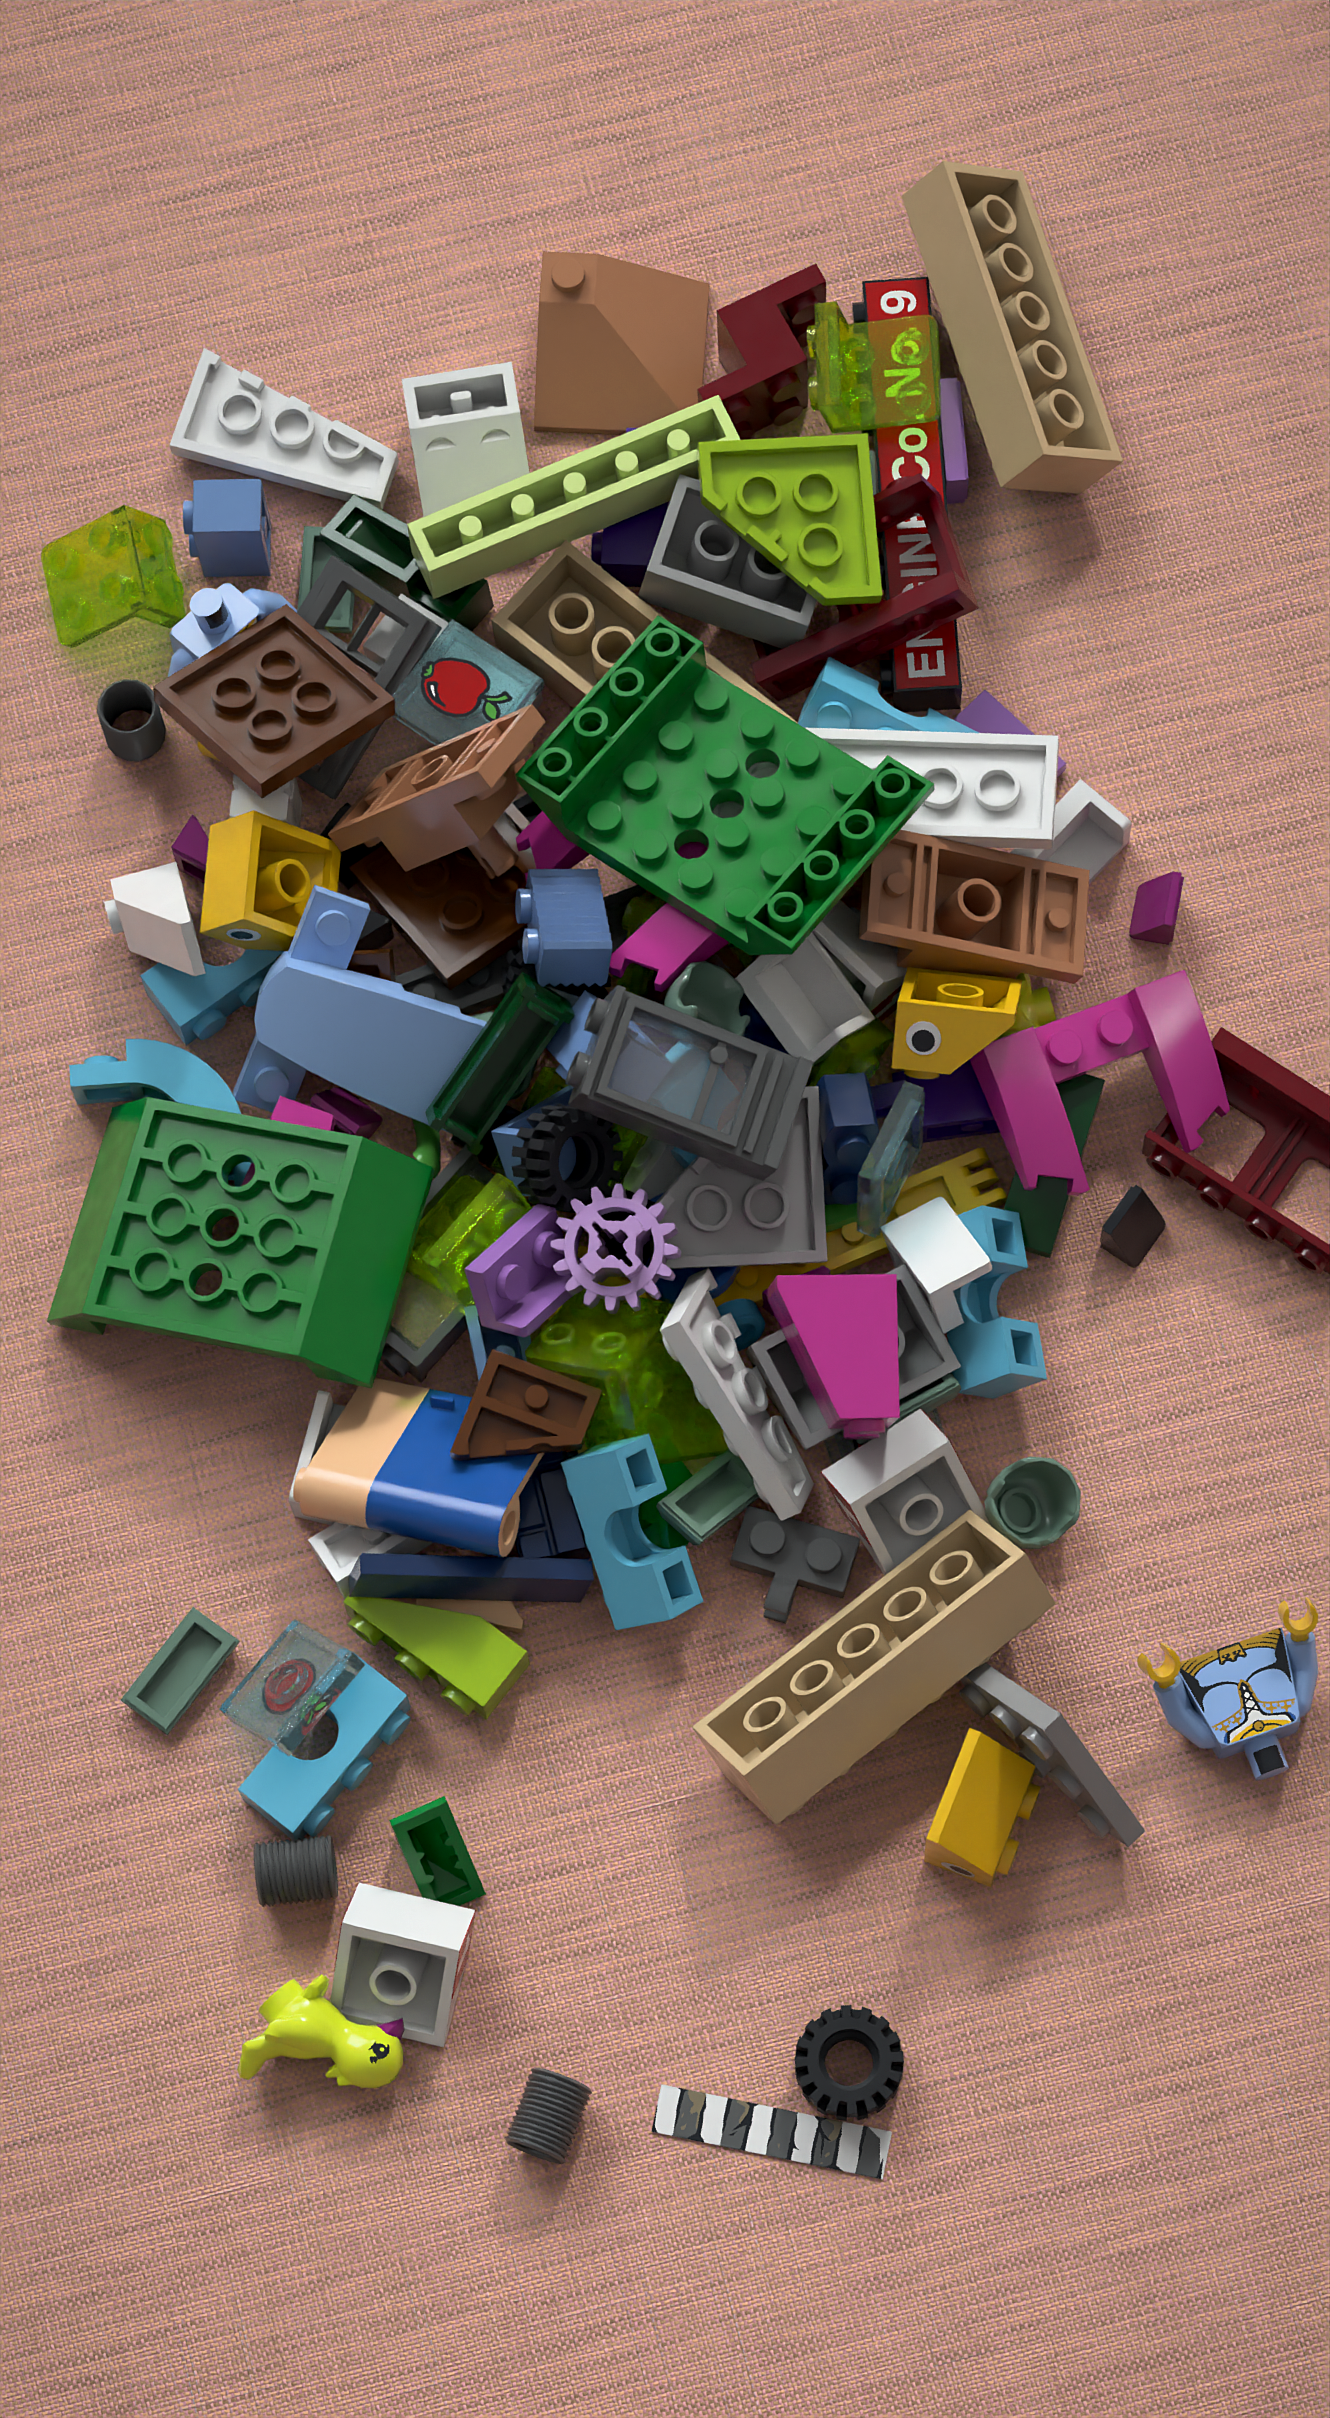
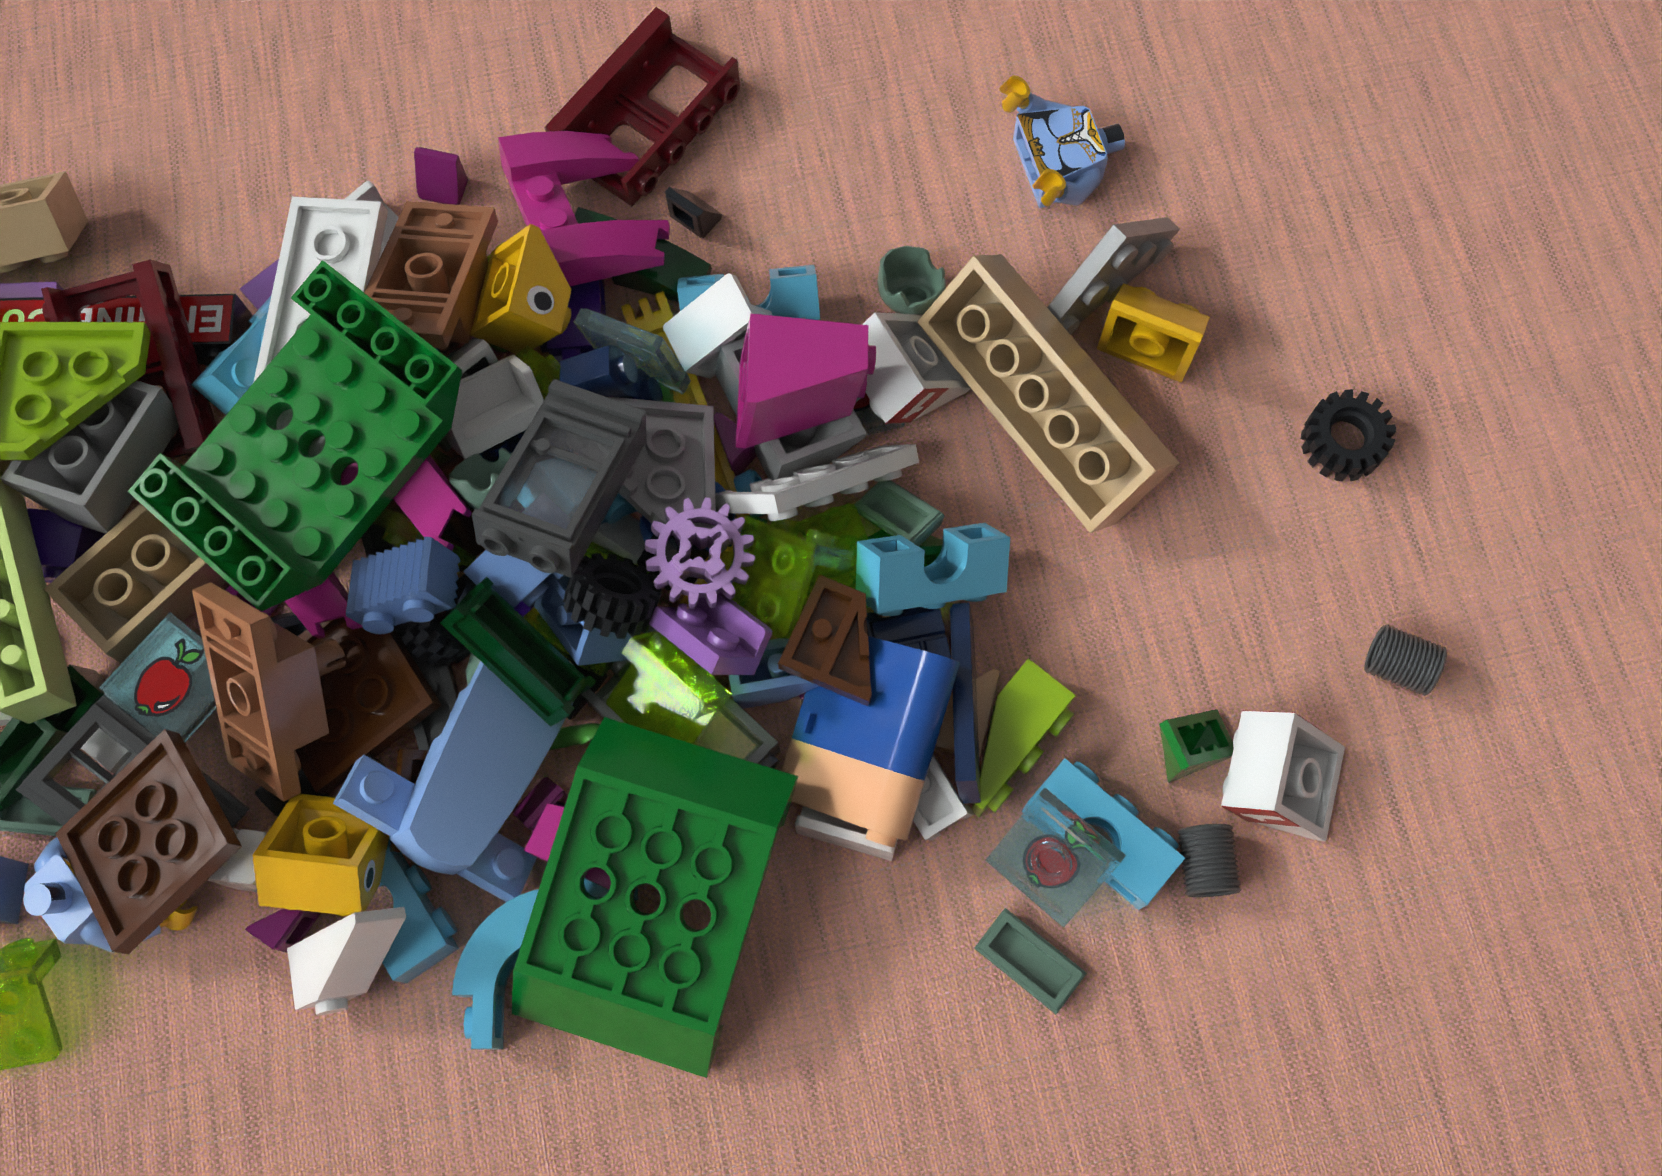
camera: 90 degrees left, 0 degrees up
dark grey piece [97,679,166,761] -> none
neon yellow animal [237,1974,405,2088] -> none
sticker [651,2084,892,2179] -> none
dark grey plate [730,1506,860,1624] -> none

